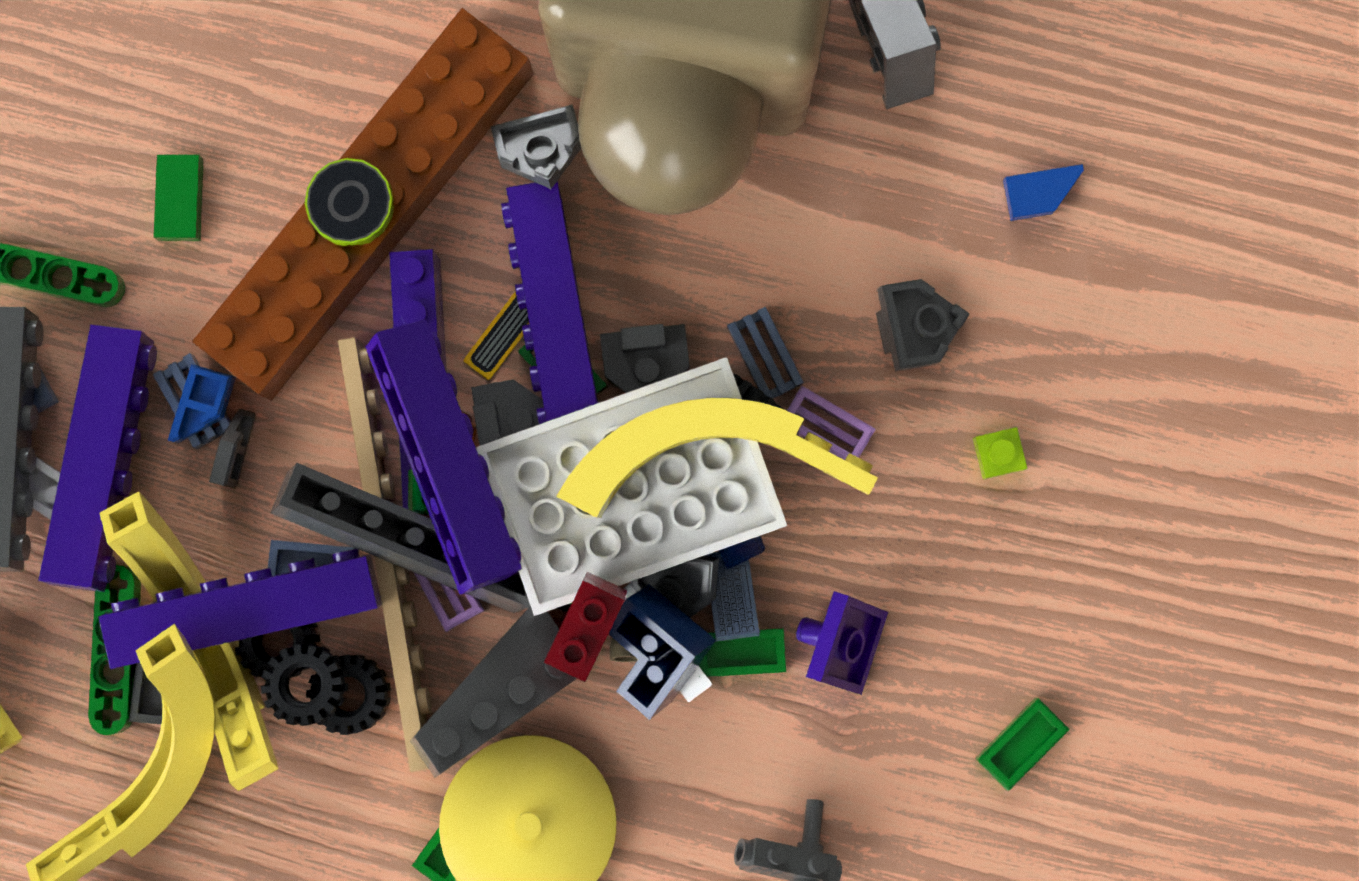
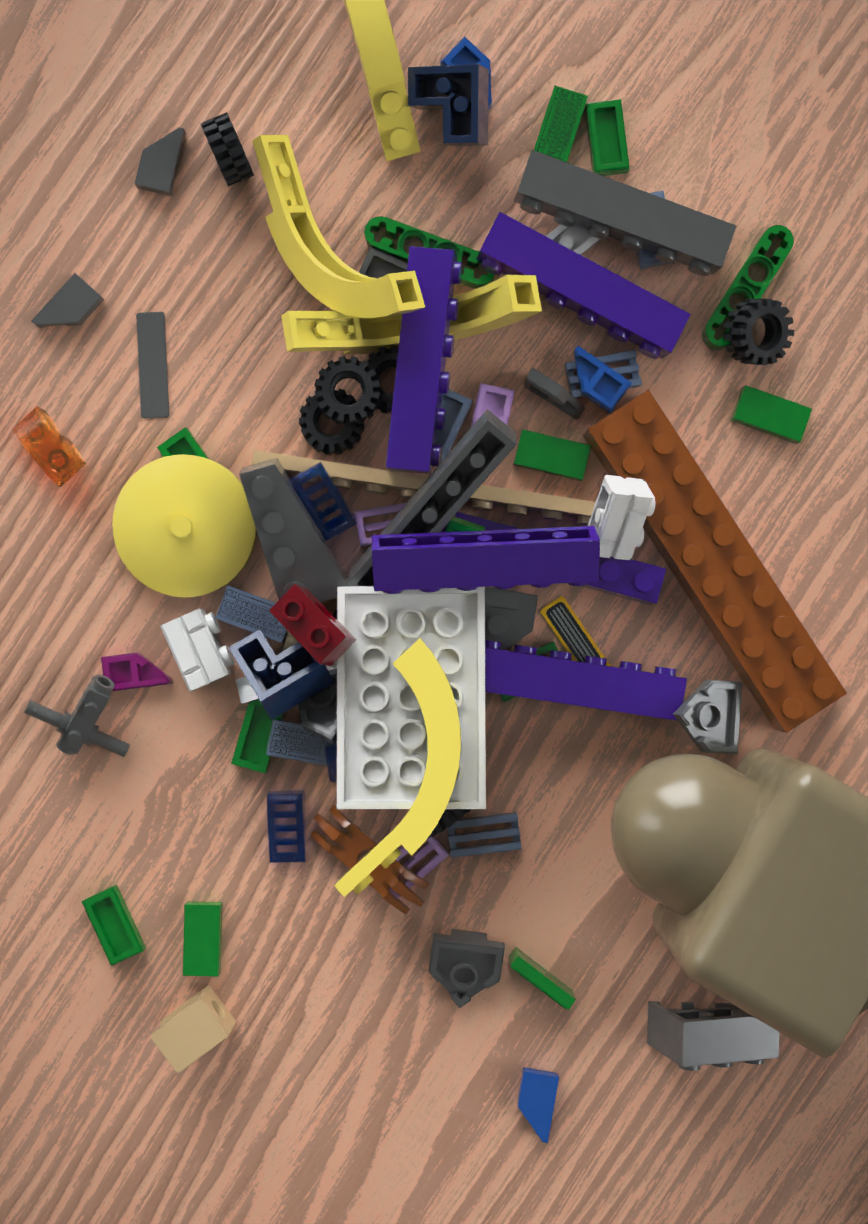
camera: 110 degrees right, 5 degrees up
black tile [305,158,394,246] -> none
dark grey plate [600,324,690,393] -> none
dark purple tile [796,591,888,695] -> none
lime plate [973,427,1028,480] -> none
none -> magenta tile [101,652,173,691]
none -> tan piece [151,985,236,1073]
none -> white brick [160,609,235,692]
none -> green tile [183,901,222,977]
none -> sand blue tile [215,585,288,643]
none -> clear blue slope [267,790,306,863]
none -> clear blue slope [289,462,357,541]
none -> dark orange piece [311,805,430,914]
none -> lavender tile [471,383,515,427]
none -> green tile [509,947,576,1010]
none -> green tile [513,429,591,481]
none -> white brick [588,475,655,560]
none -> black tyre [723,299,794,365]

